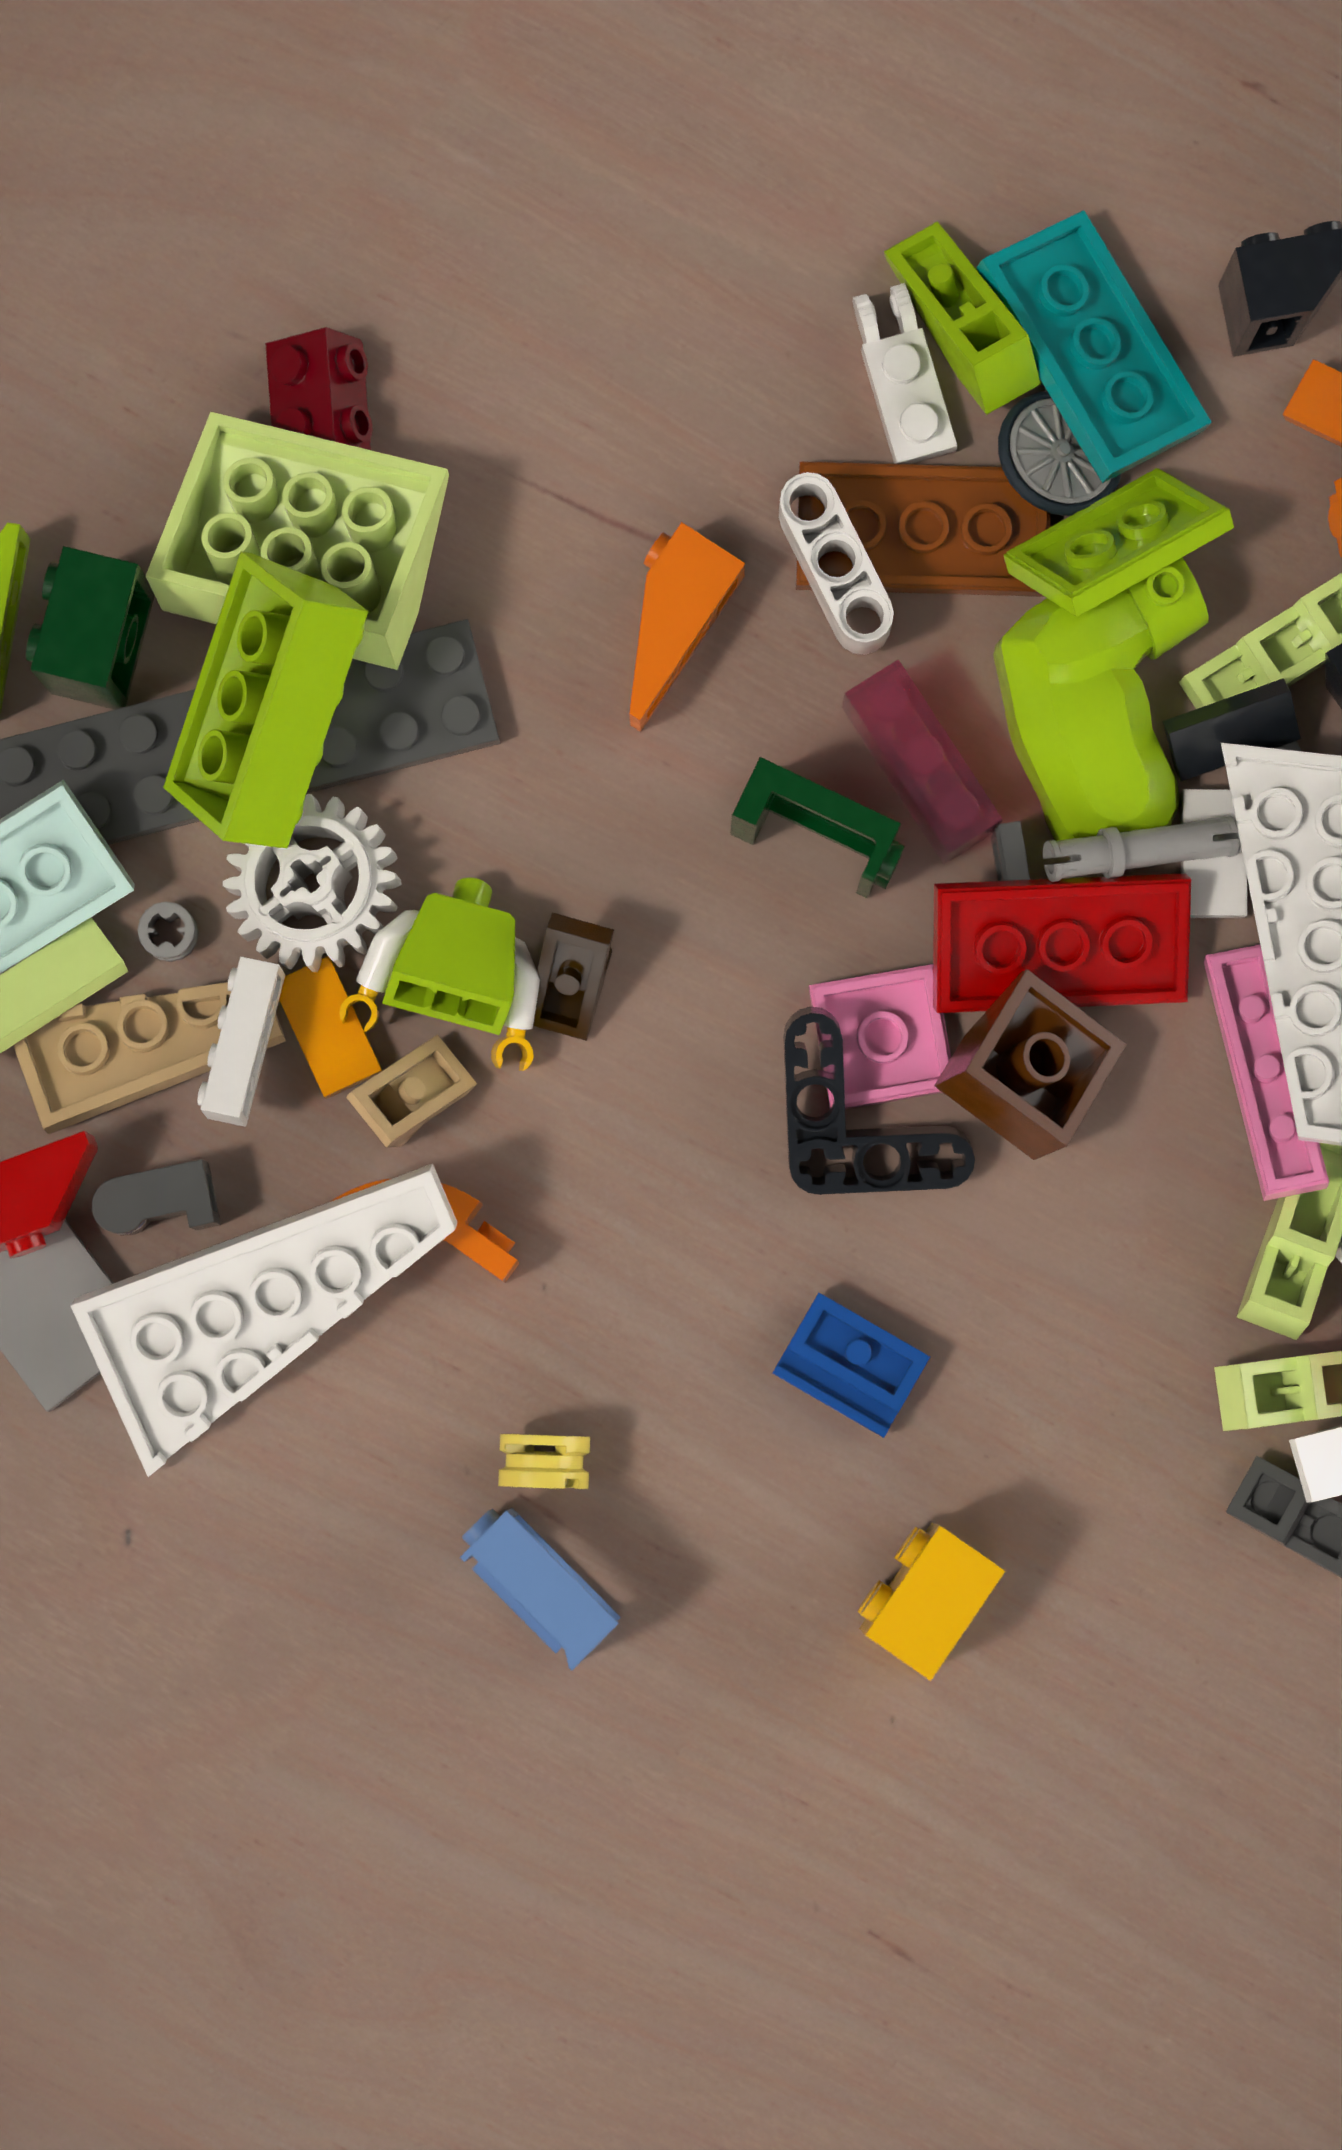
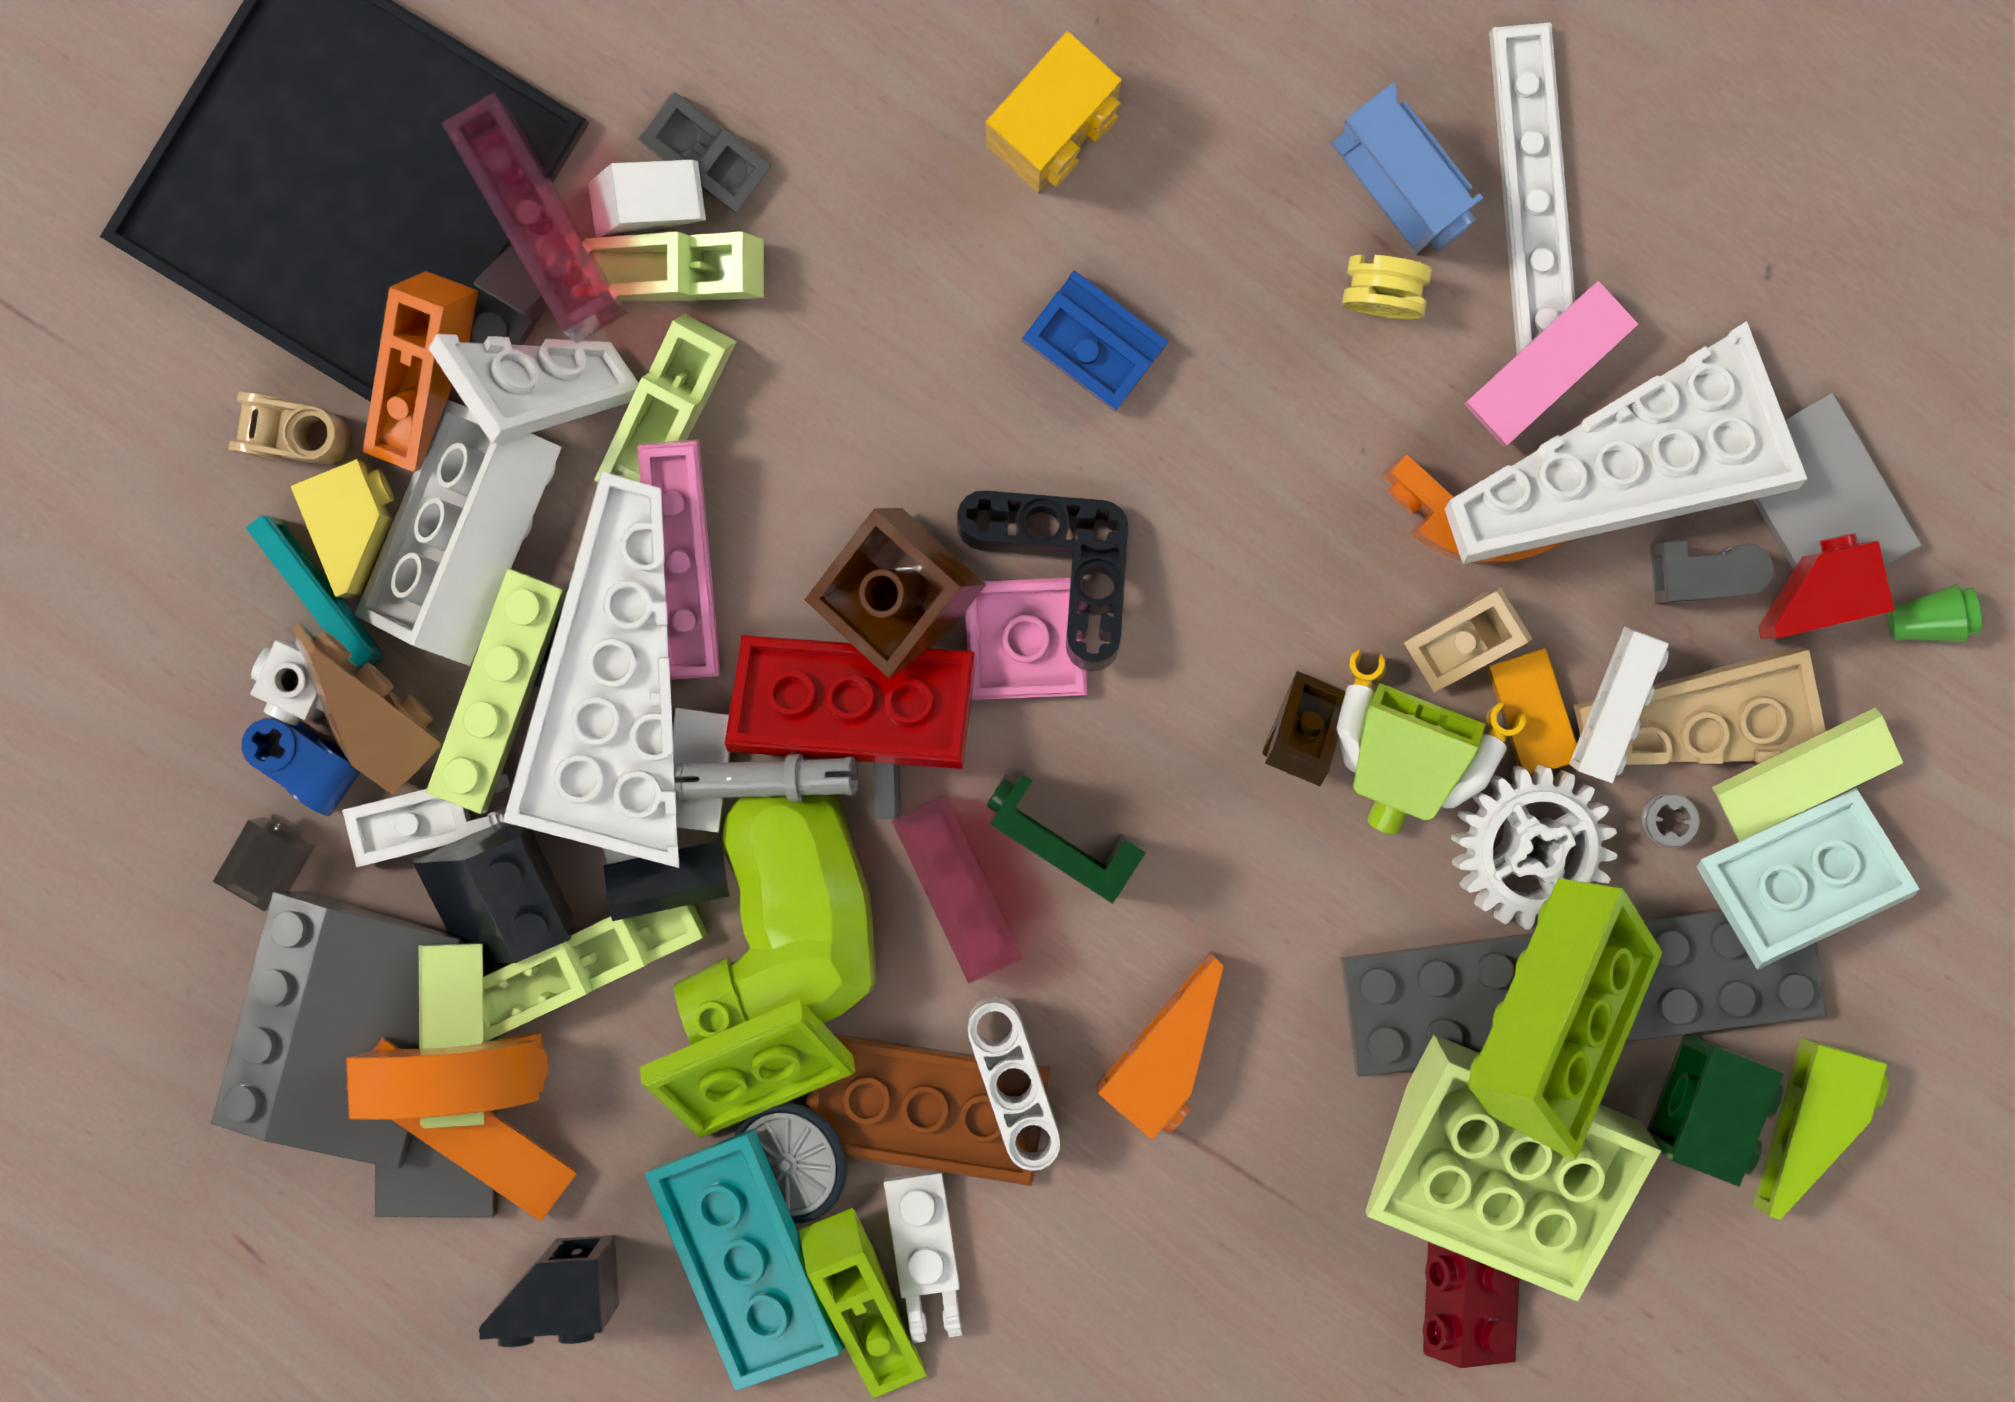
camera: 175 degrees left, 5 degrees up
none -> bright pink tile [1464,281,1638,447]
none -> white tile [1489,23,1575,354]

